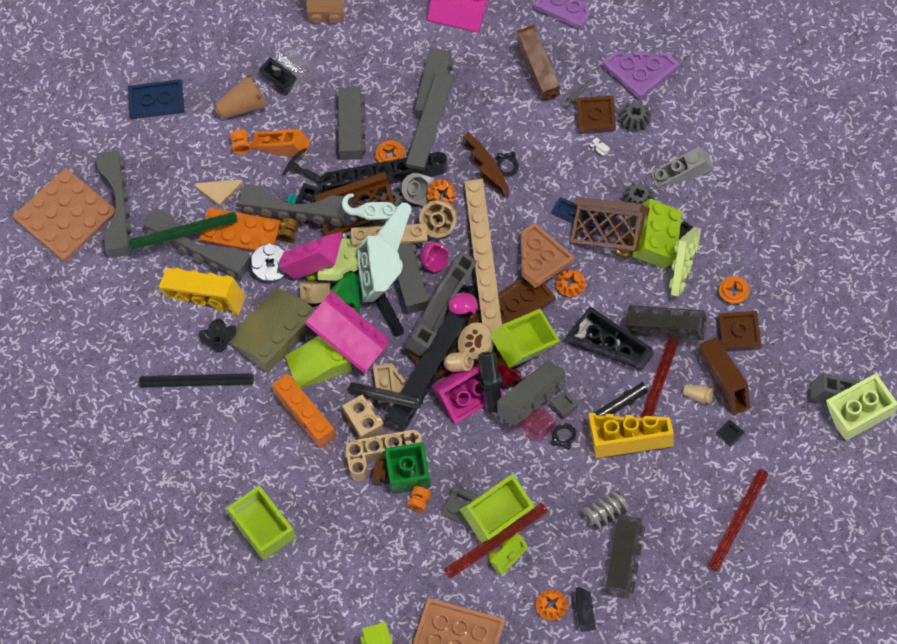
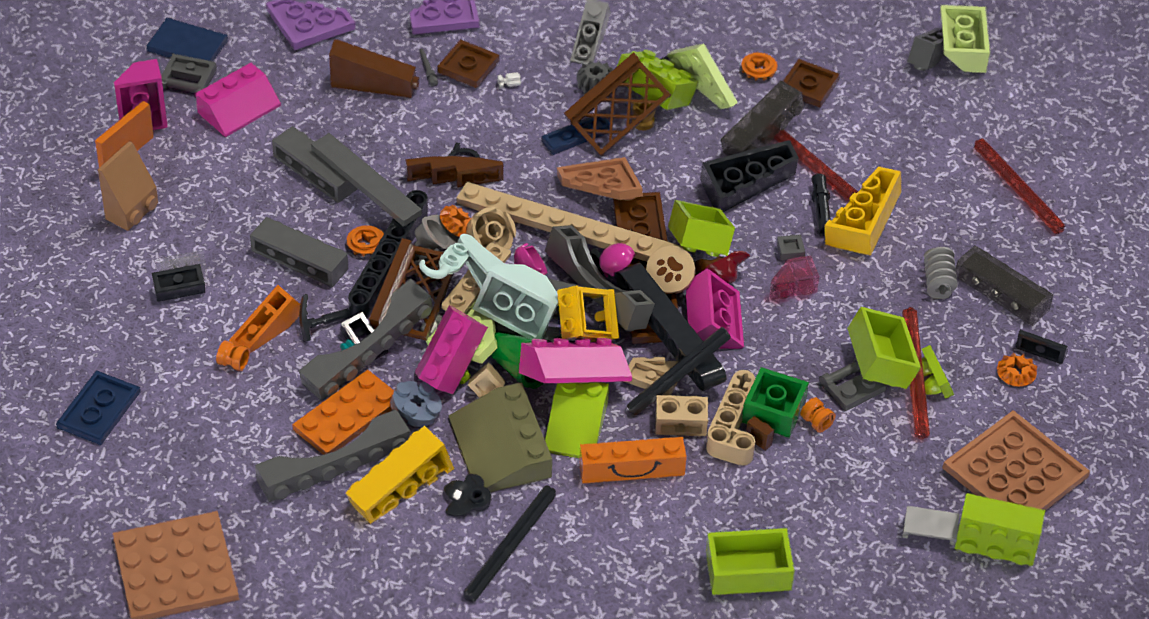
camera: 65 degrees left, 15 degrees down
dark grey arch [96,150,132,258] -> none
dark green axle [128,212,237,250] -> none
tan tile [195,180,243,207] -> none
medium nougat cone [214,74,267,119] -> none
pearl gold wheel [277,218,299,243] -> none
tan brick [444,352,474,372] -> none
black piece [478,351,503,412] -> none
dark grey brick [497,361,566,425] -> none
black piece [551,423,576,450] -> none
orange gear [556,268,586,297] -> none
dark grey gear [620,100,652,132] -> none
tan cone [684,384,714,404] -> none
reddish brown slope [699,337,751,416] -> none
black tile [716,419,744,447] -> none
none -> yellow window [557,285,619,342]
none -> light grey hinge [902,506,960,546]

